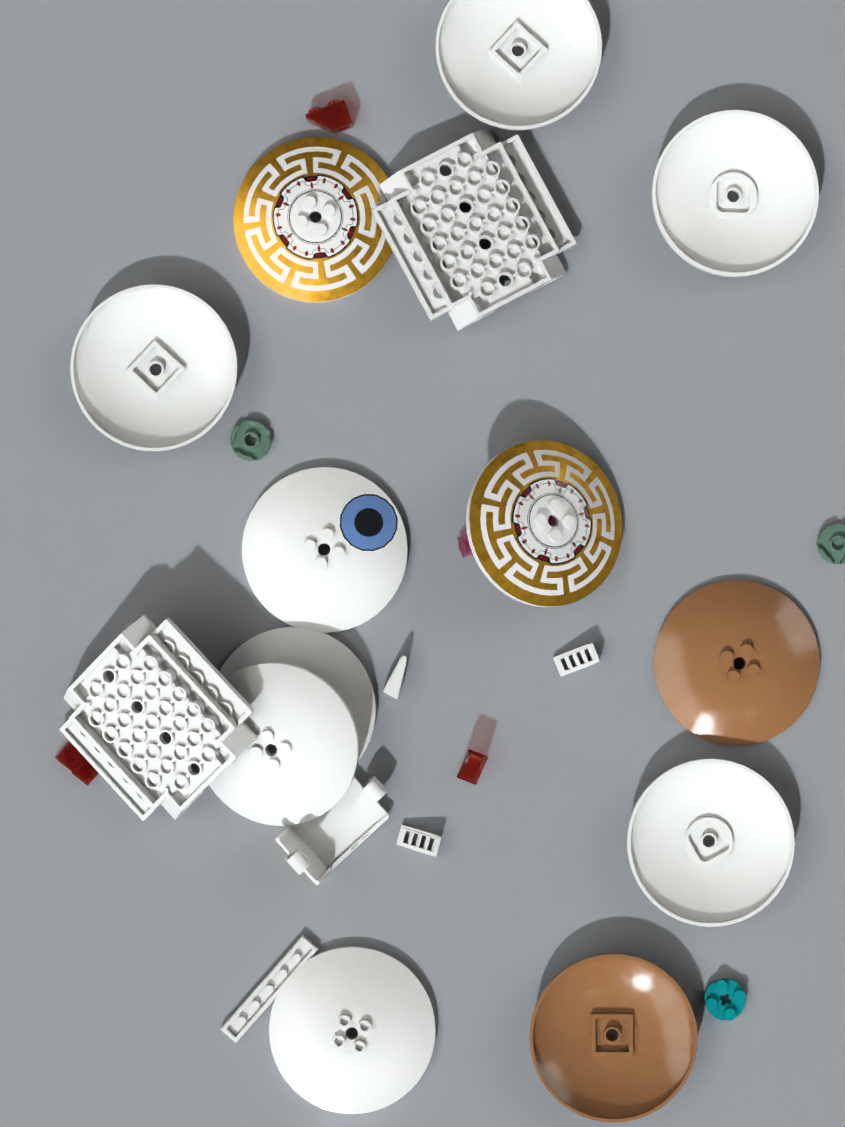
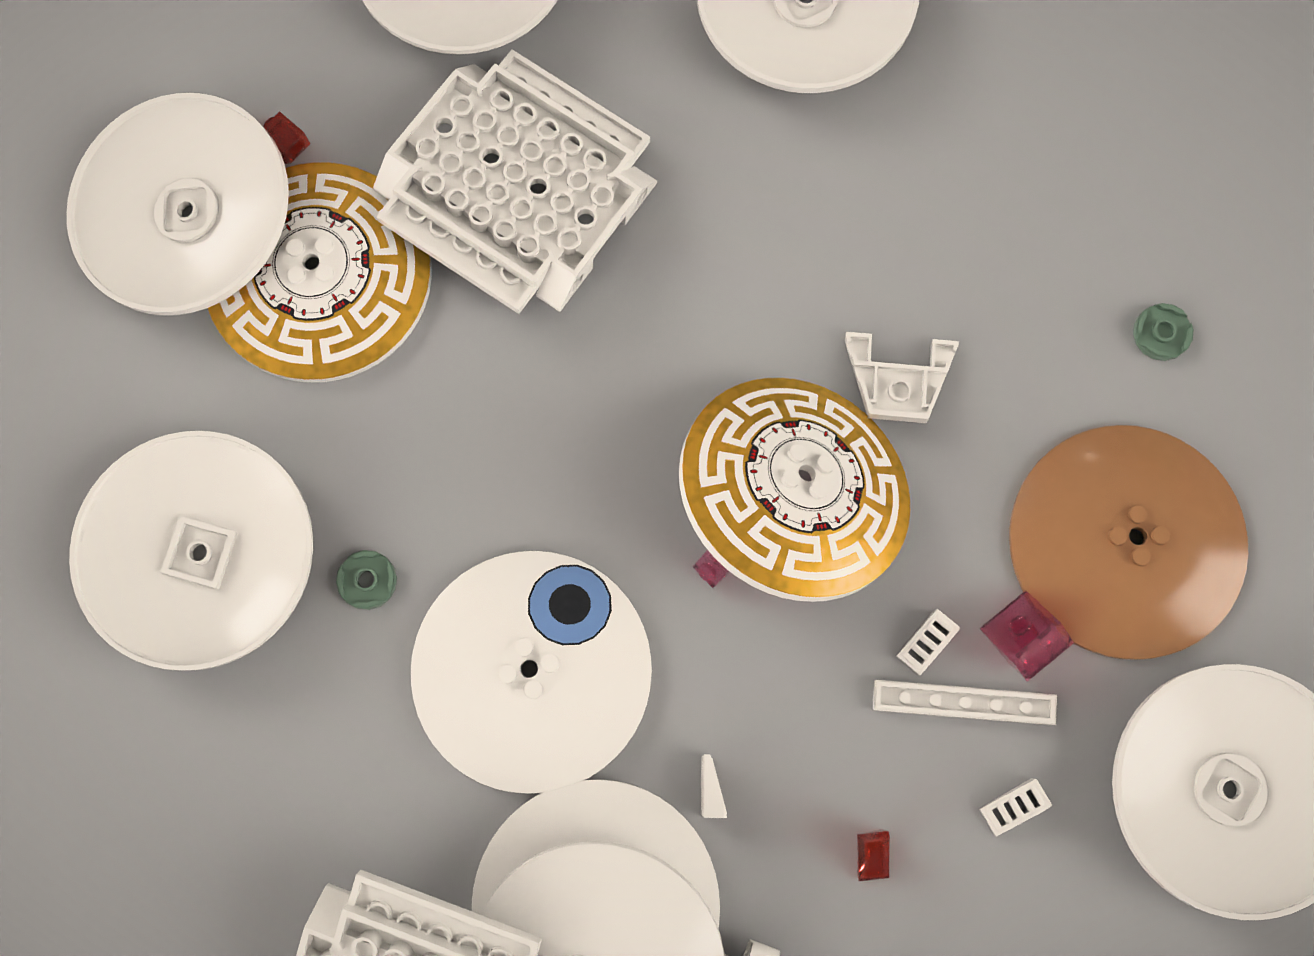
camera: 25 degrees left, 10 degrees down
none -> white dish [67,93,289,315]
none -> white wing [845,332,959,423]
none -> white tile [873,680,1057,725]
none -> white slope [979,778,1052,837]
none -> clear pink slope [980,590,1074,682]

